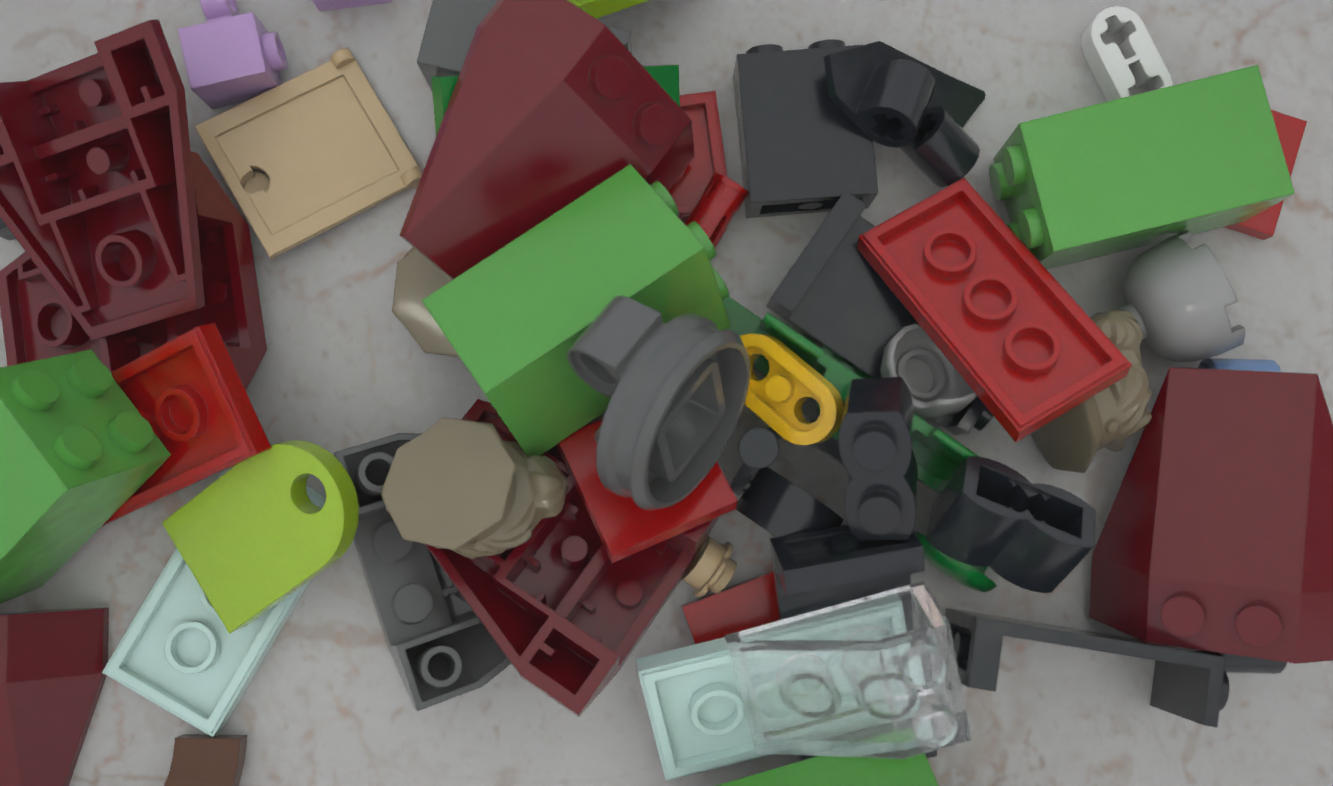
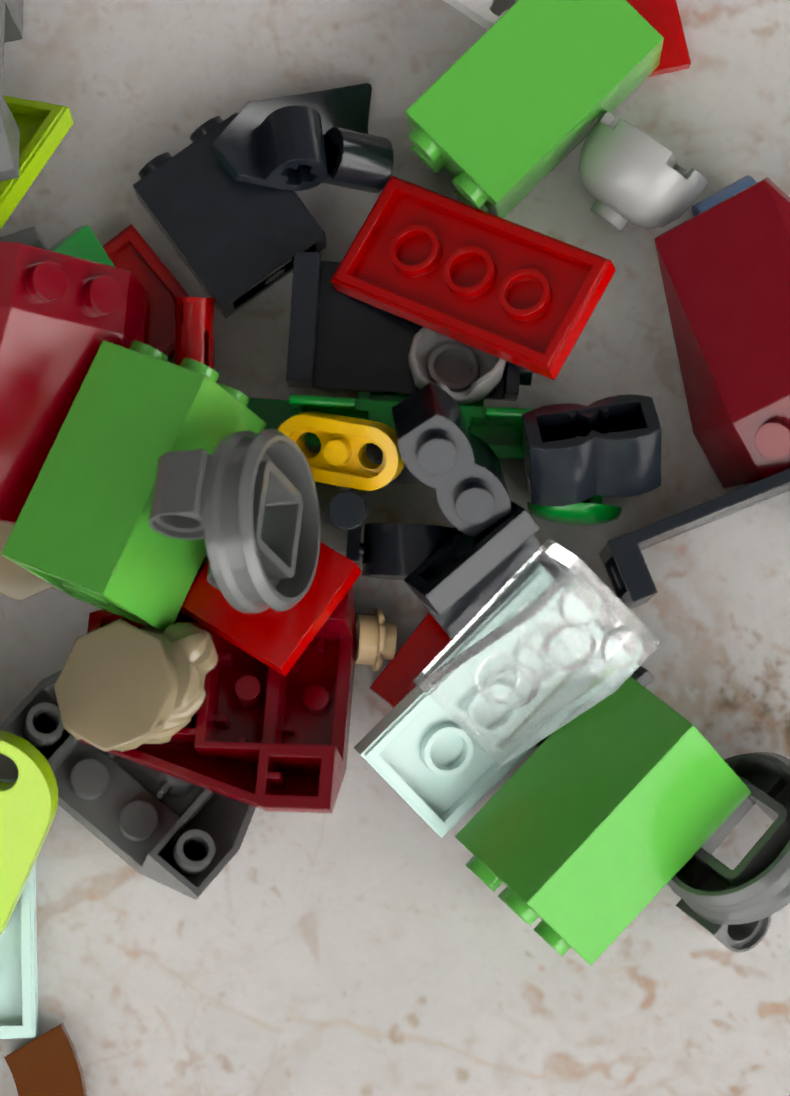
camera: 25 degrees left, 0 degrees up
dark tan piece [1031,309,1152,473] -> none

